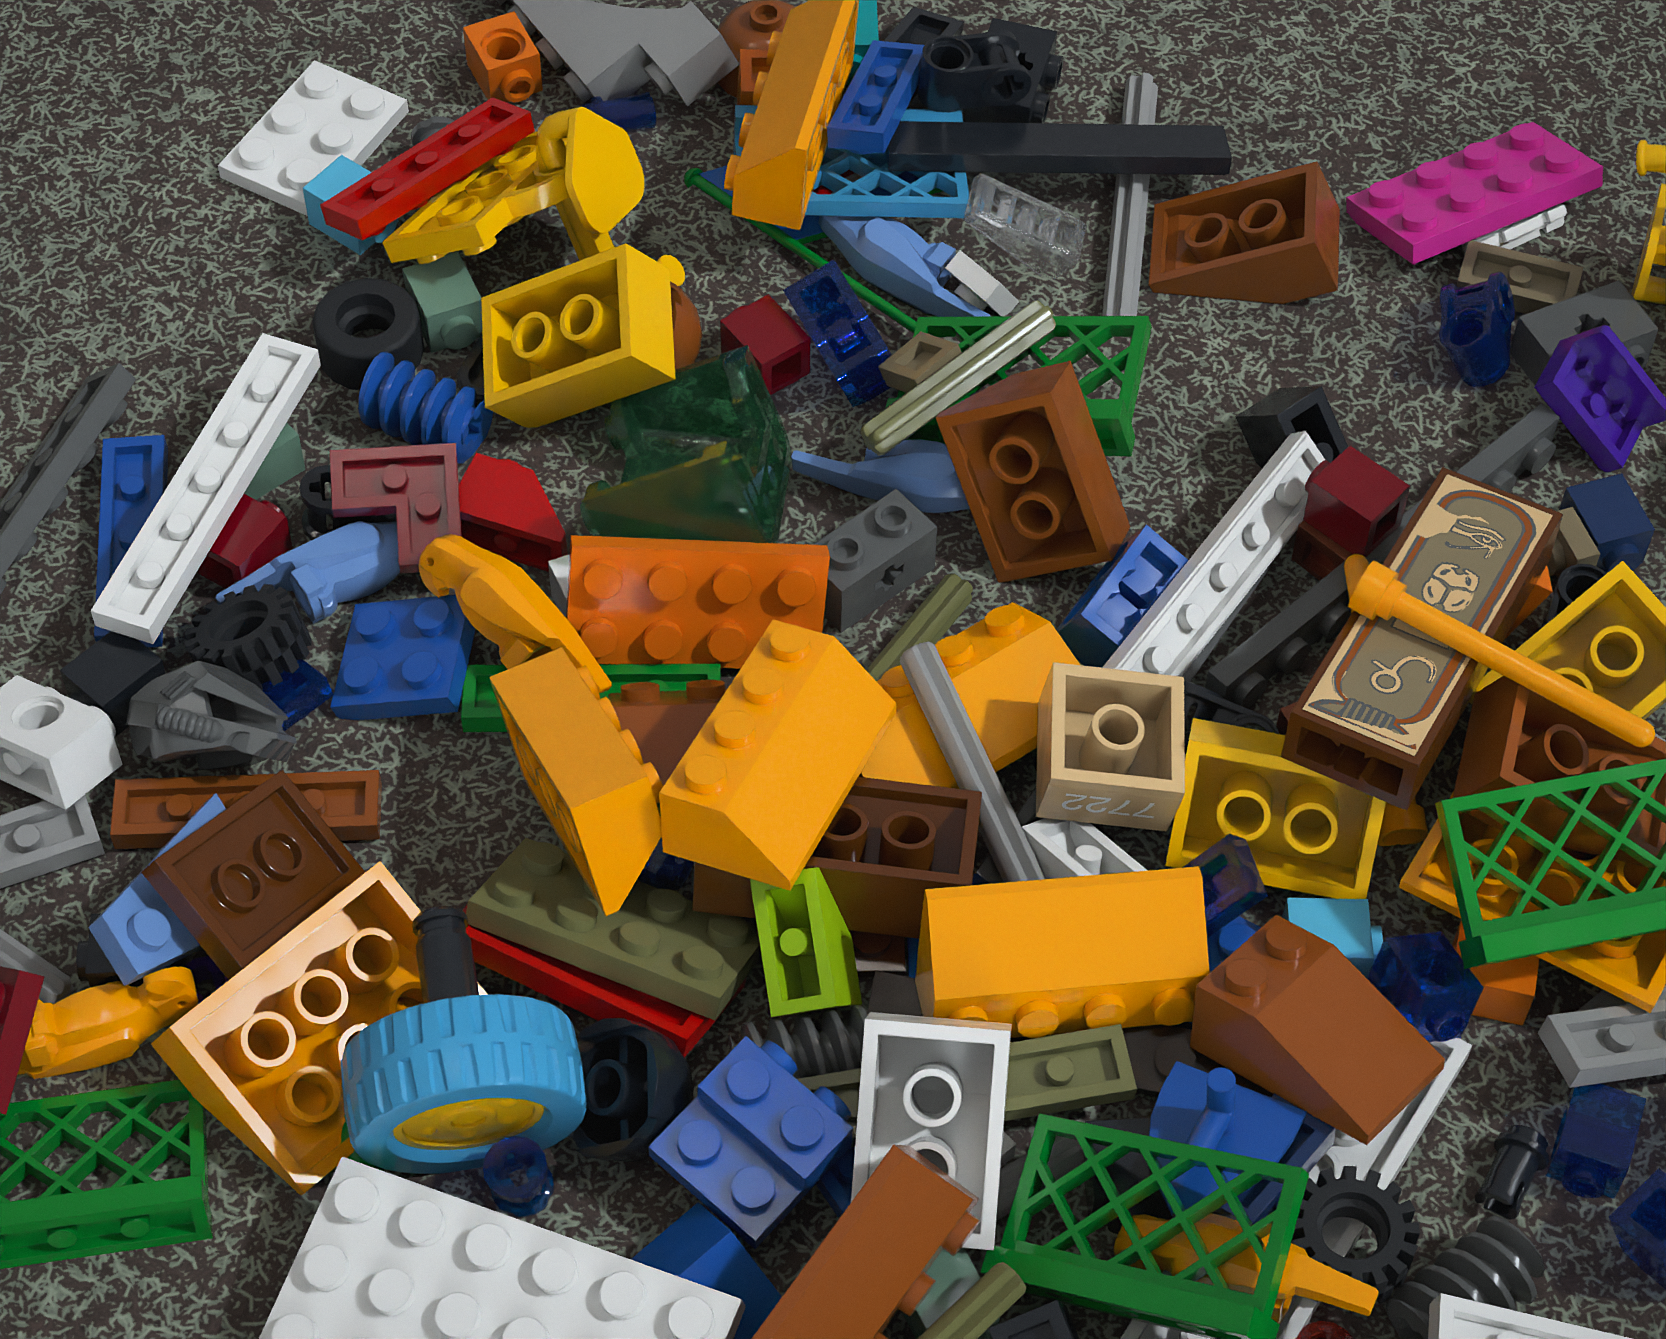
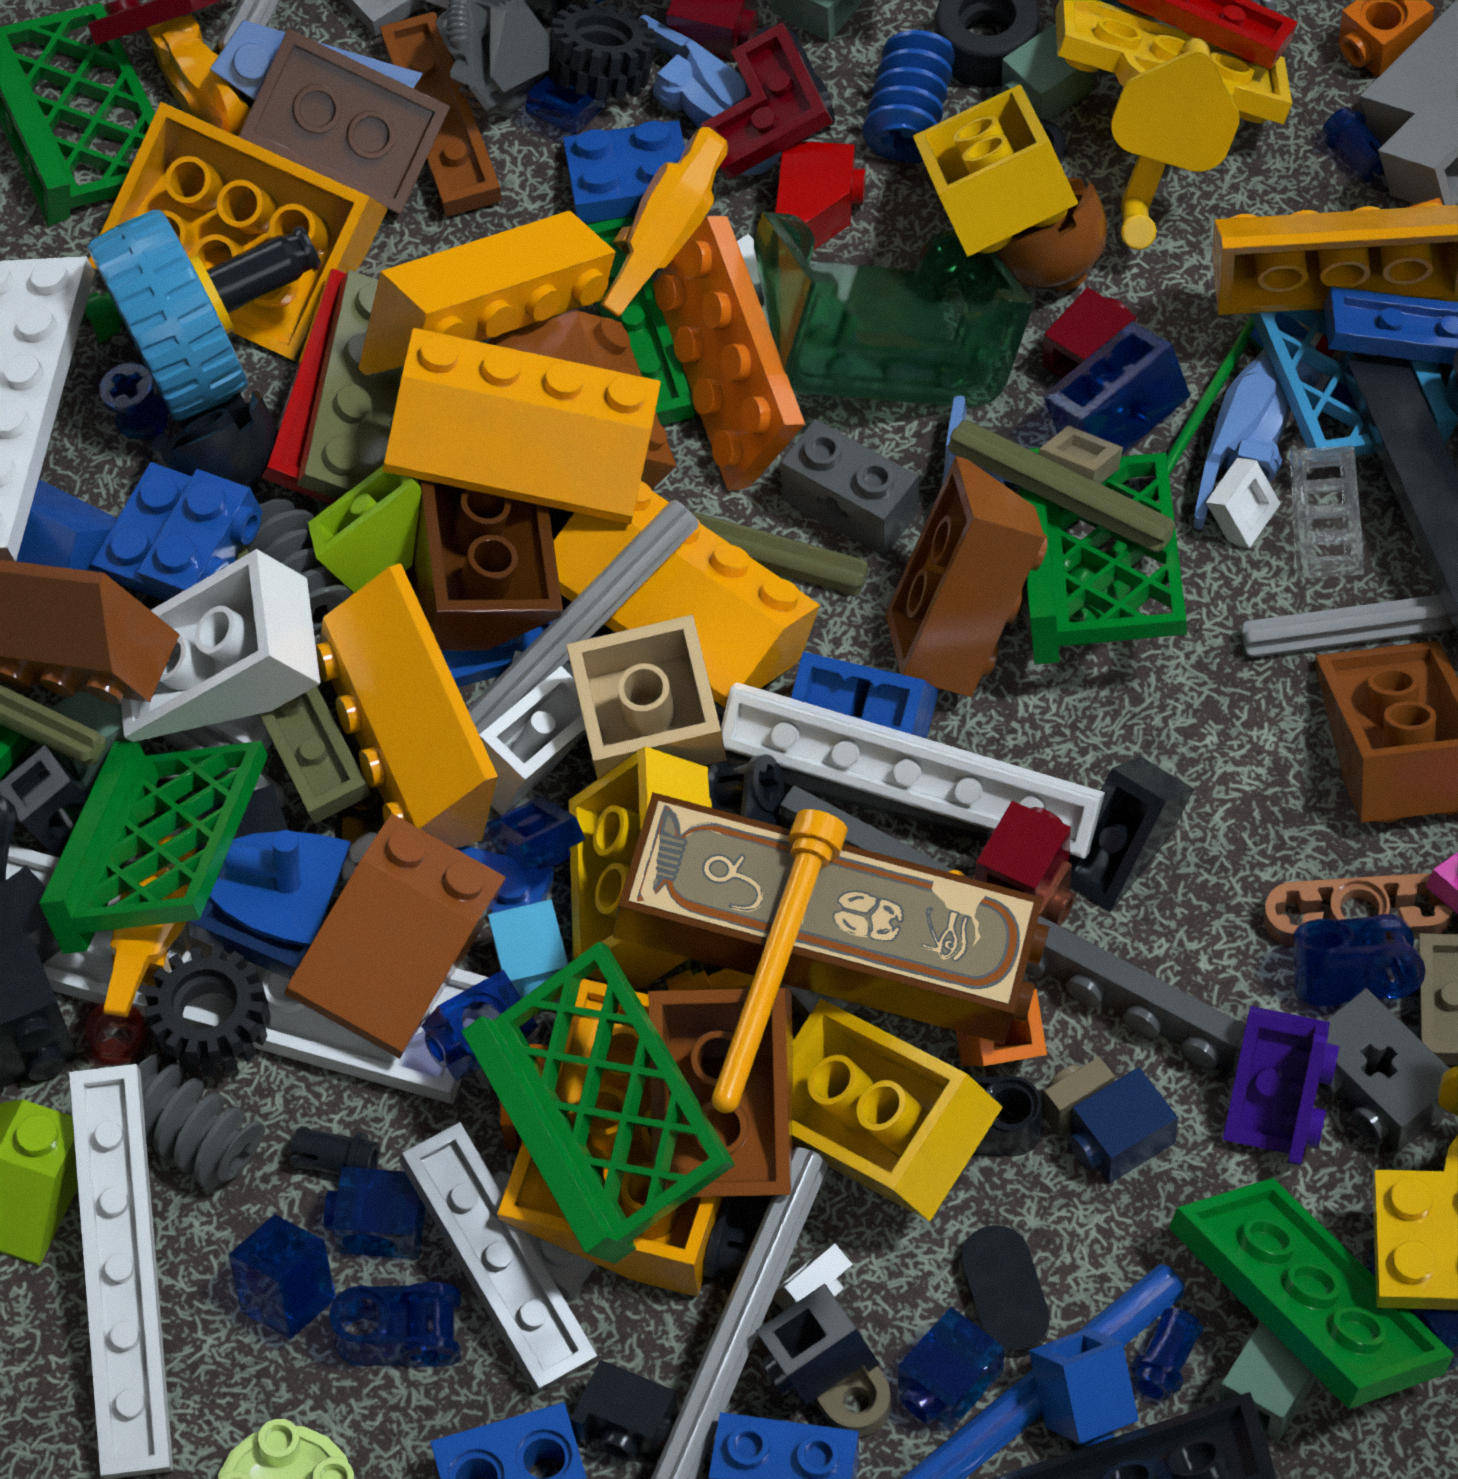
camera: 80 degrees right, 5 degrees up
none -> nougat beam [1264,873,1454,946]

